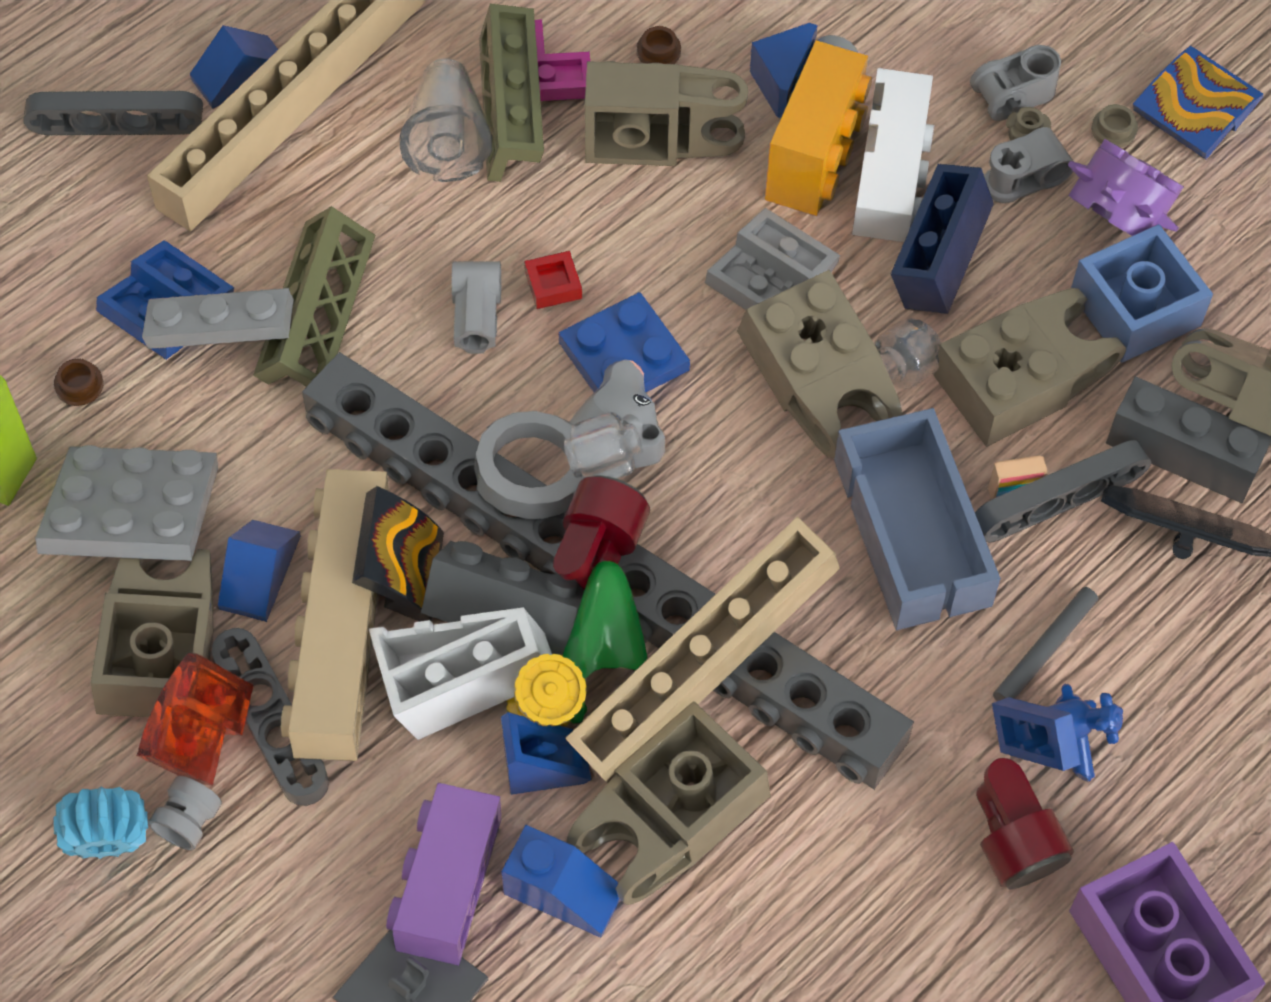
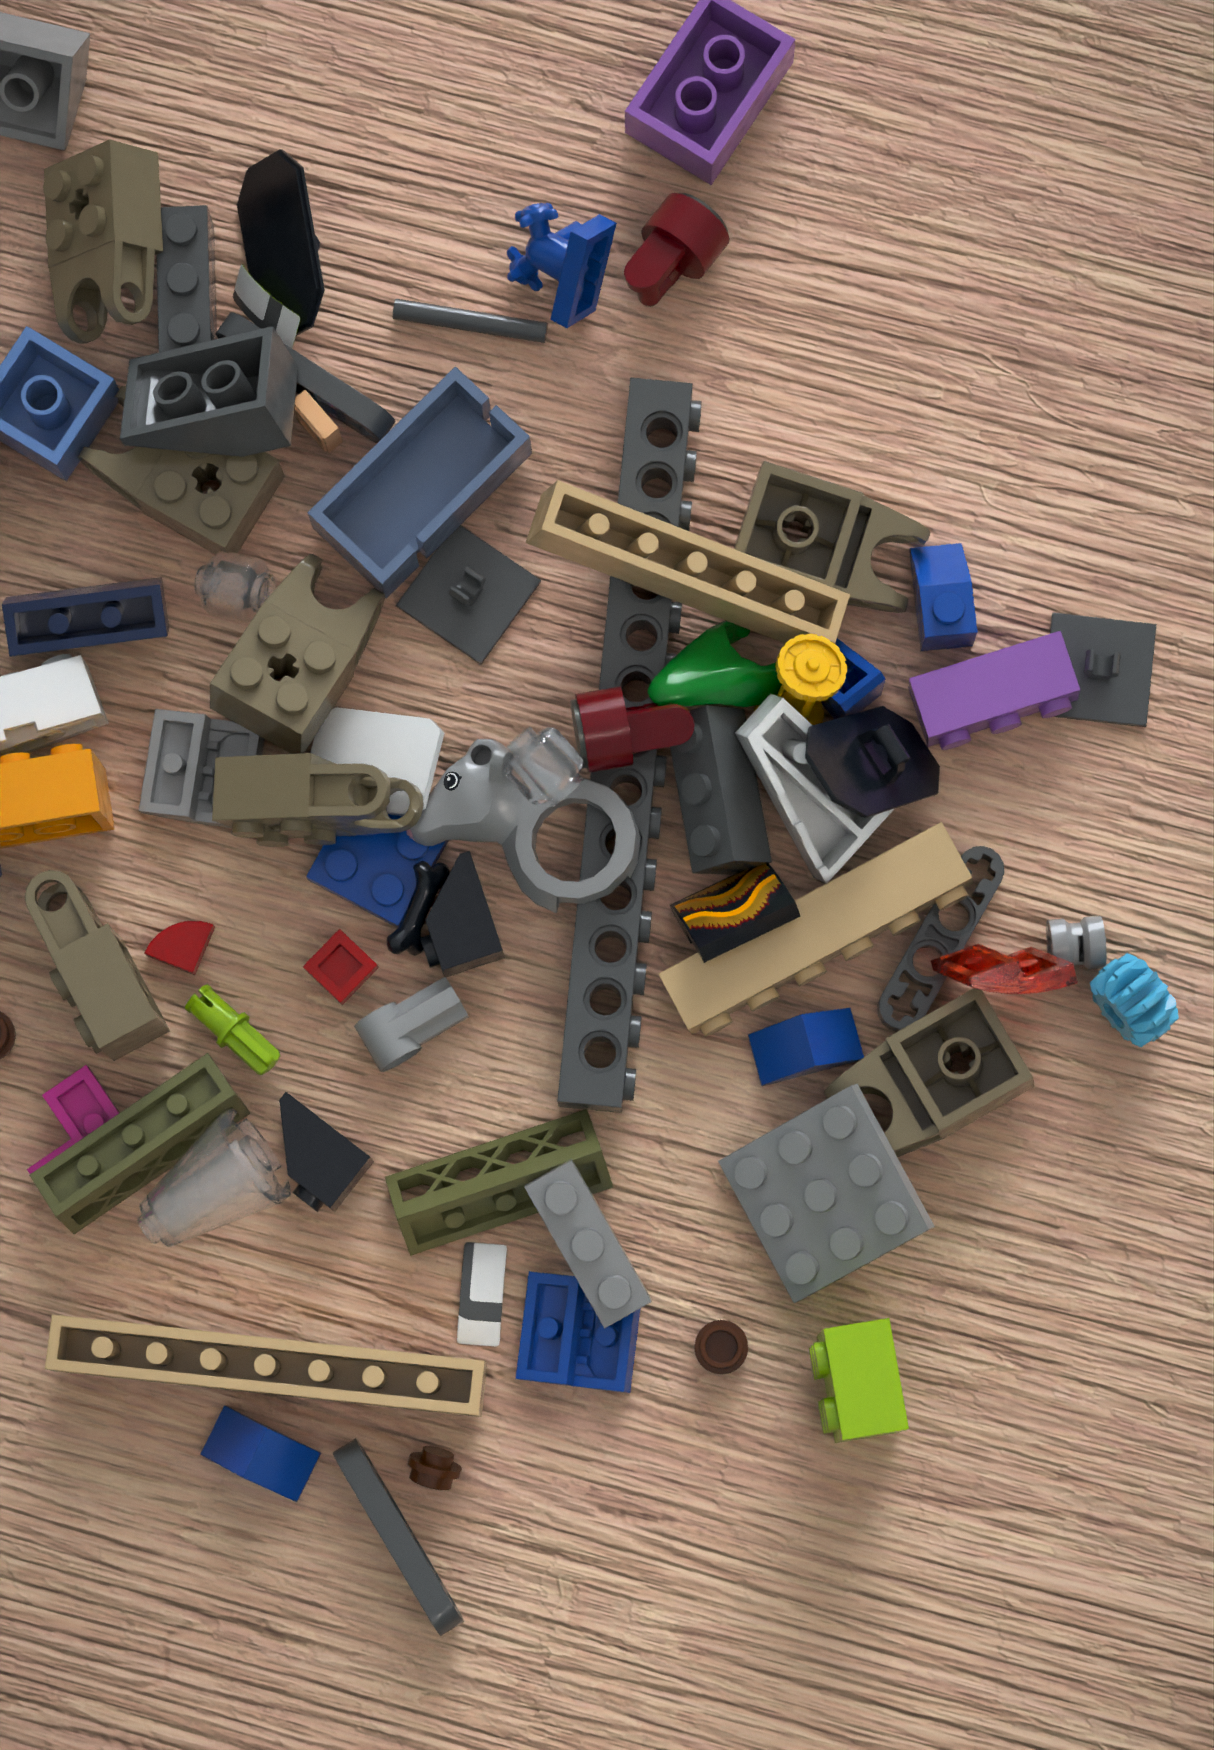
camera: 115 degrees left, 20 degrees up
none -> dark grey slope [120,326,298,457]
none -> red tile [144,921,215,975]
none -> lime axle [185,984,281,1075]
none -> dark tan brick [212,753,424,847]
none -> white sticker [233,265,300,348]
none -> black slope [279,1092,374,1212]
none -> white piece [310,707,444,816]
none -> black piece [387,861,450,956]
none -> dark grey piece [396,525,541,665]
none -> reddish brown plate [408,1446,462,1490]
none -> black slope [420,851,505,977]
none -> white sticker [457,1242,507,1347]
none -> black shield [805,706,940,818]

